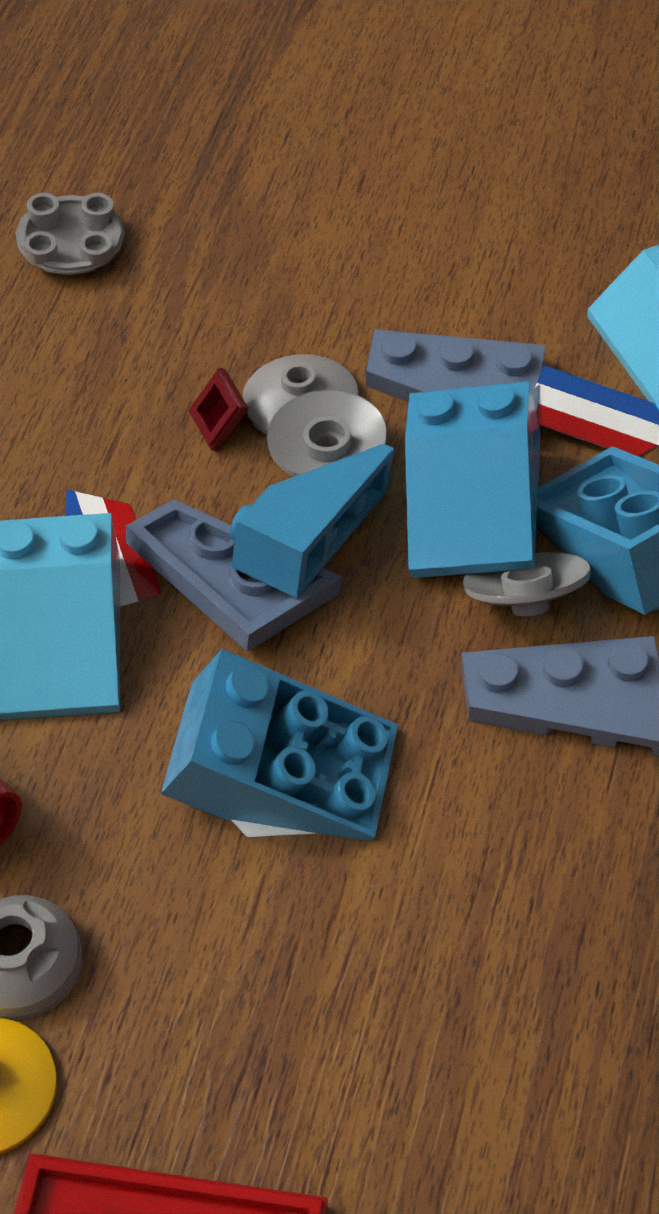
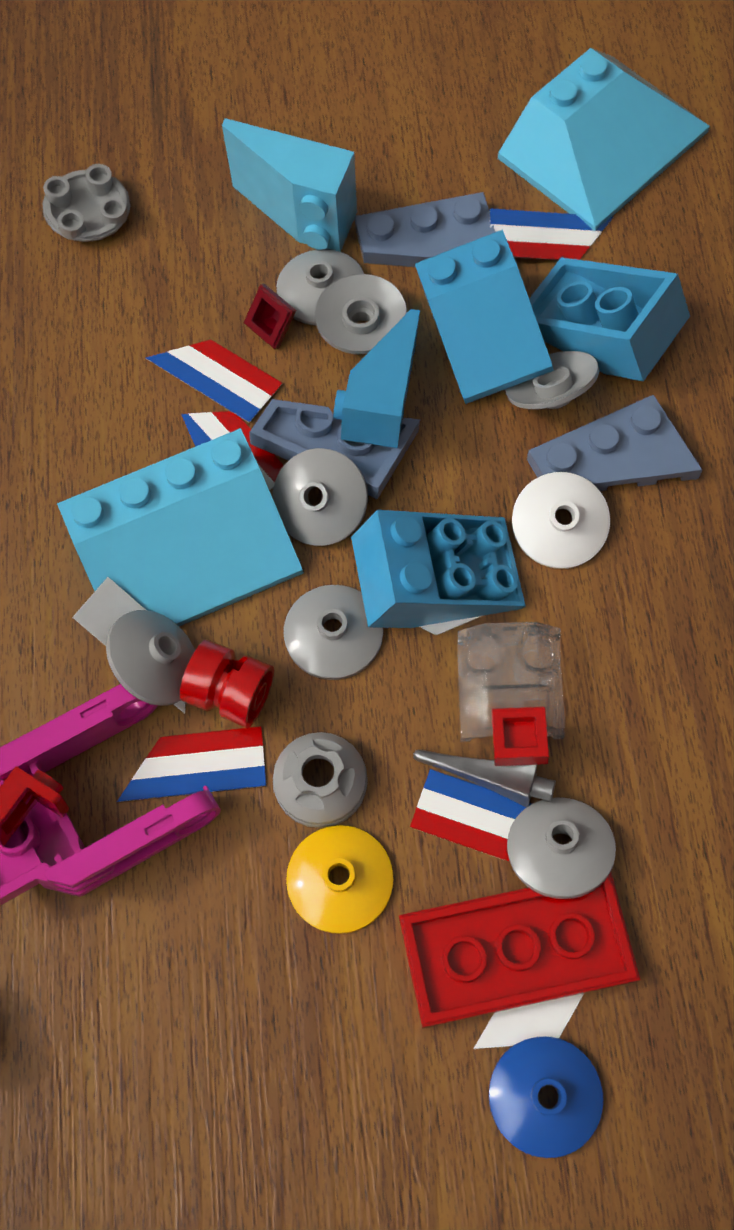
camera: 20 degrees left, 15 degrees up
none -> sticker [146,339,283,422]
none -> medium azure slope [222,118,357,252]
none -> light grey dish [273,448,368,546]
none -> light grey dish [284,585,383,680]
none -> sticker [410,769,532,862]
none -> flat silver piece [413,749,556,808]
none -> clear slope [457,622,565,742]
none -> red plate [492,707,549,766]
none -> light grey dish [507,798,616,899]
none -> white dish [512,472,610,569]

